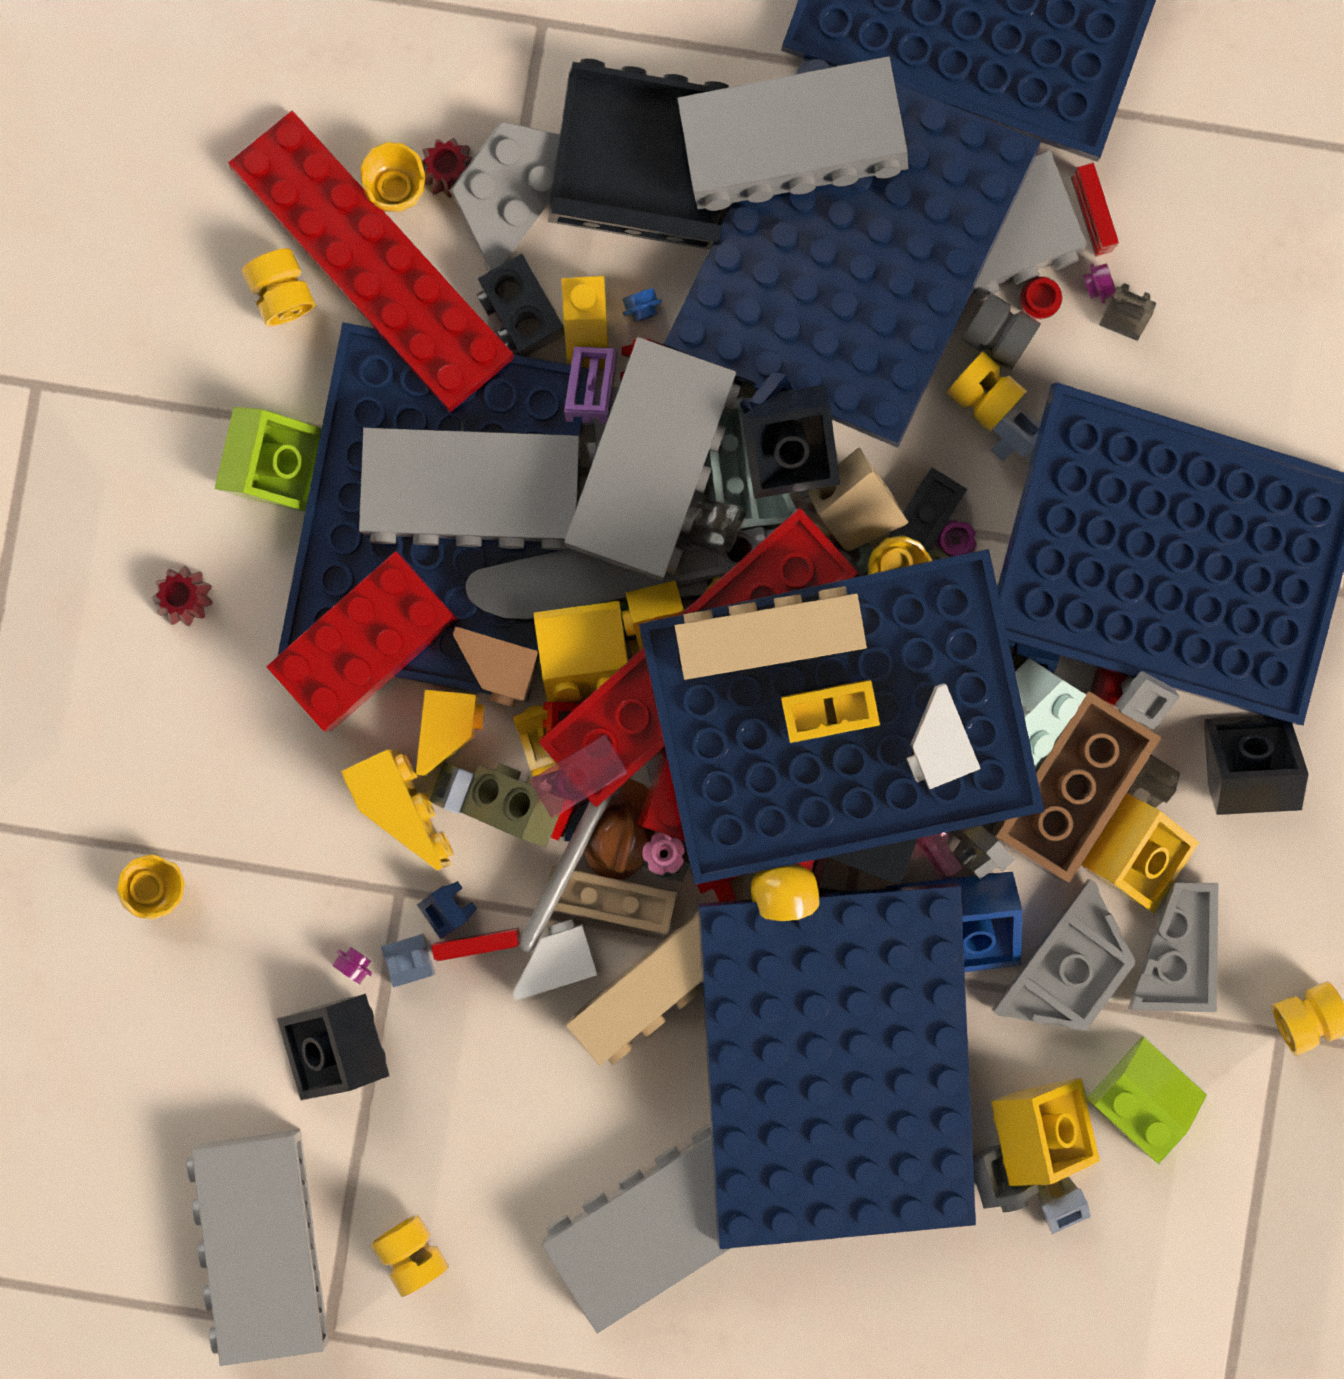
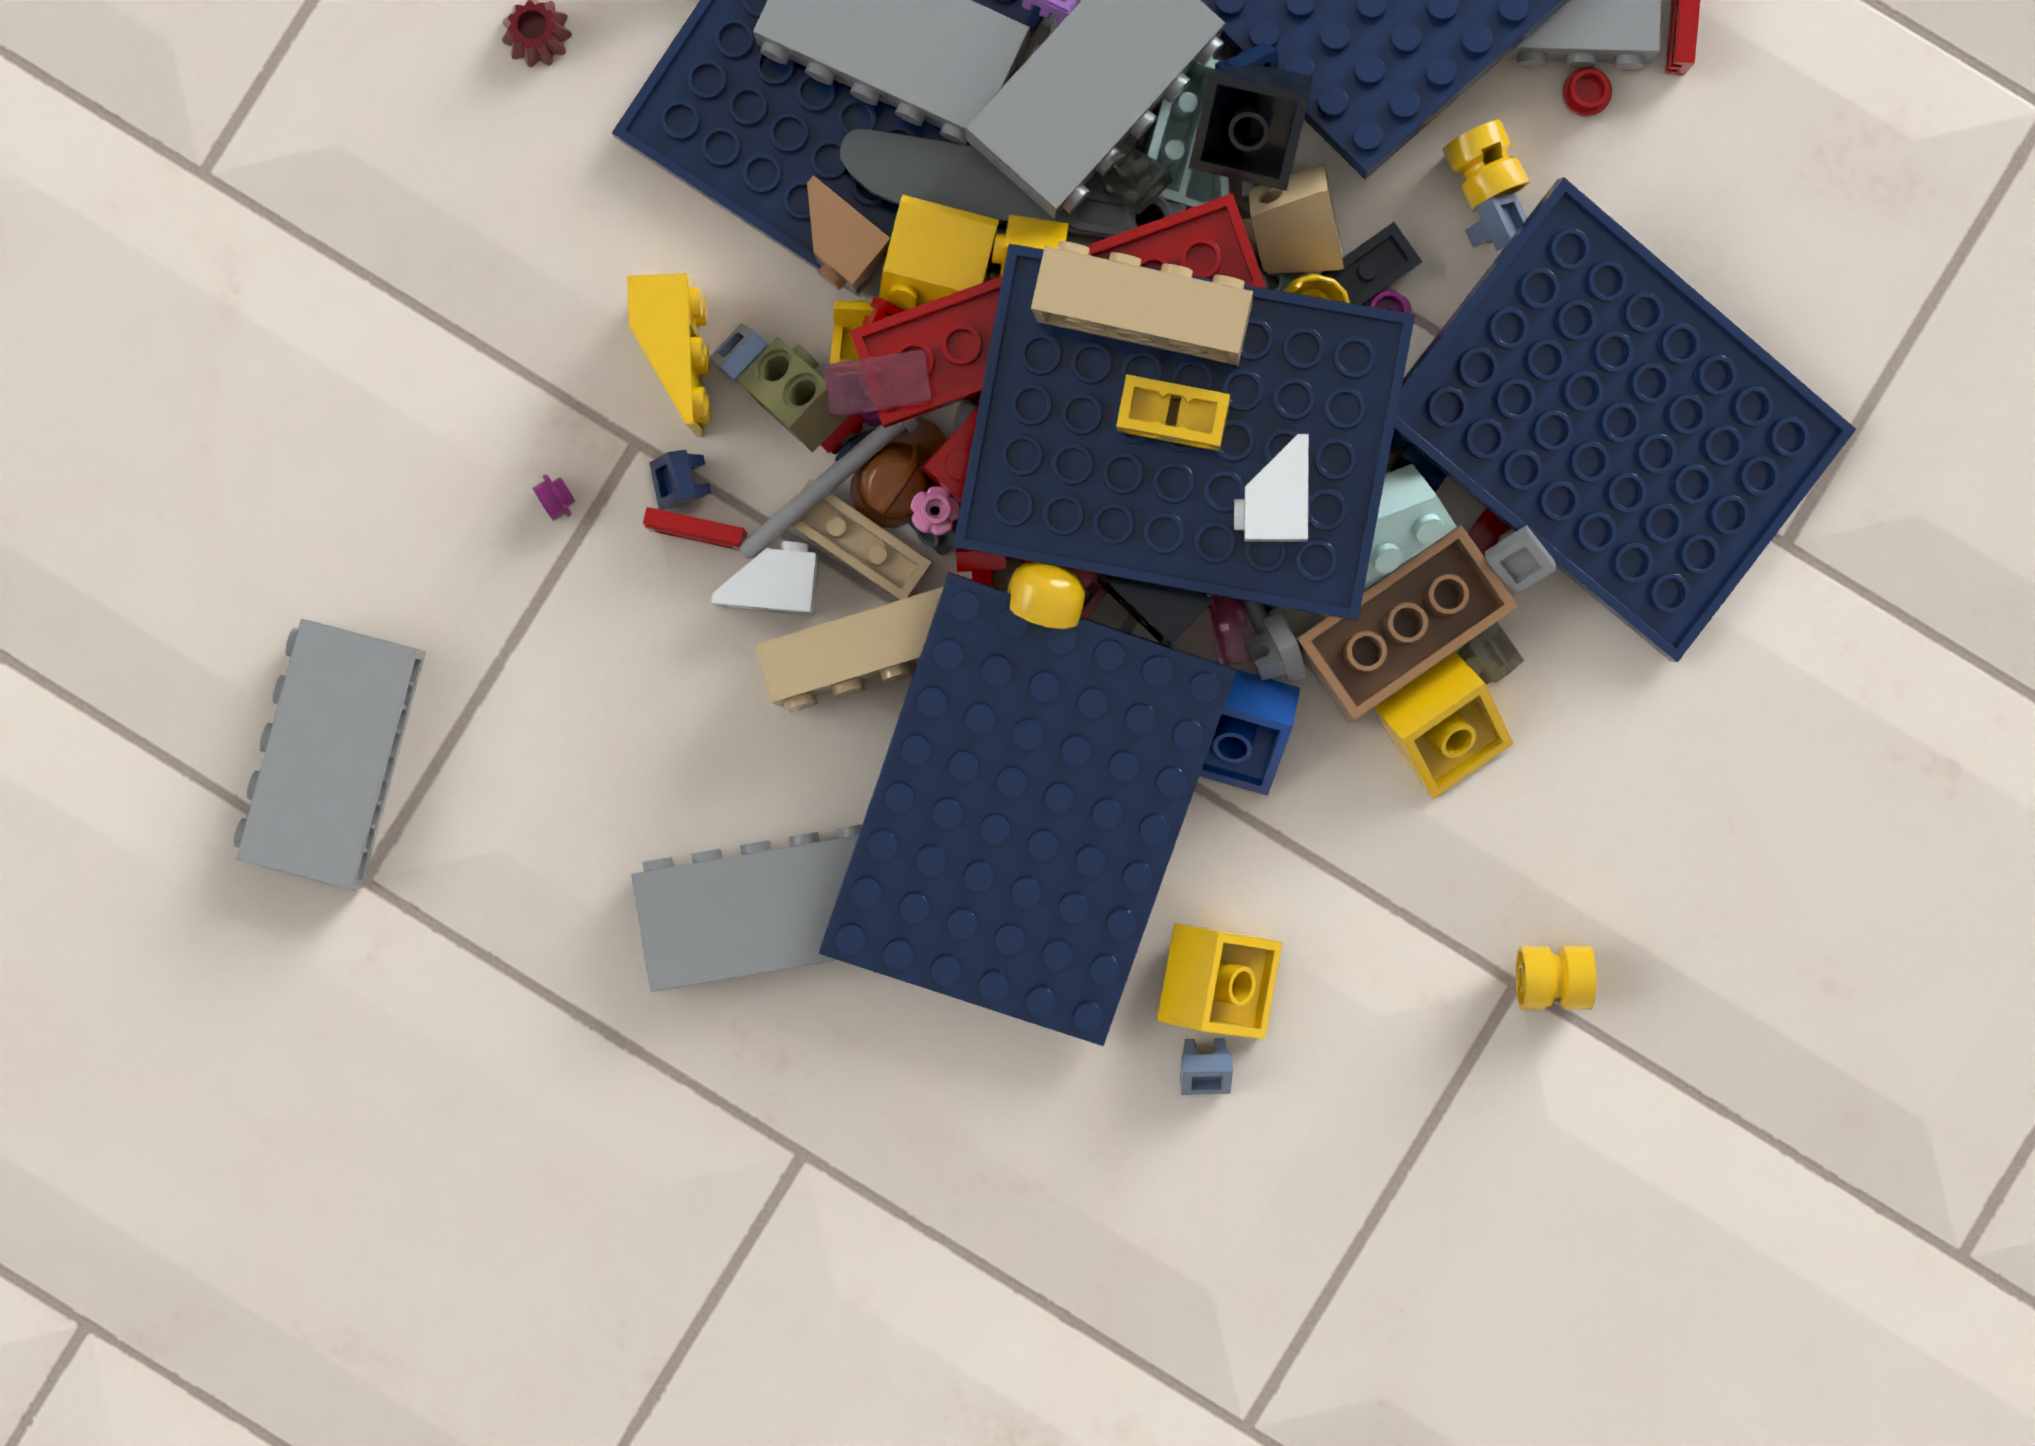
camera: 20 degrees right, 0 degrees up
yellow hair [116,855,185,920] -> none
red brick [266,551,458,732] -> none
black slope [277,993,390,1100] -> none
yellow wheel [370,1214,449,1297] -> none
sand blue tile [381,933,435,987] -> none
yellow slope [416,689,486,776] -> none
dark grey wheel [961,292,1041,371] -> none
dark grey bracket [973,1145,1039,1212] -> none
light grey wing [992,879,1136,1031] -> none
magenta plate [1084,263,1117,304] -> none
lime slope [1086,1036,1207,1165] -> none
clear smoke tile [1099,283,1156,341] -> none
light grey wing [1128,882,1218,1012] -> none
black slope [1204,716,1309,815] -> none

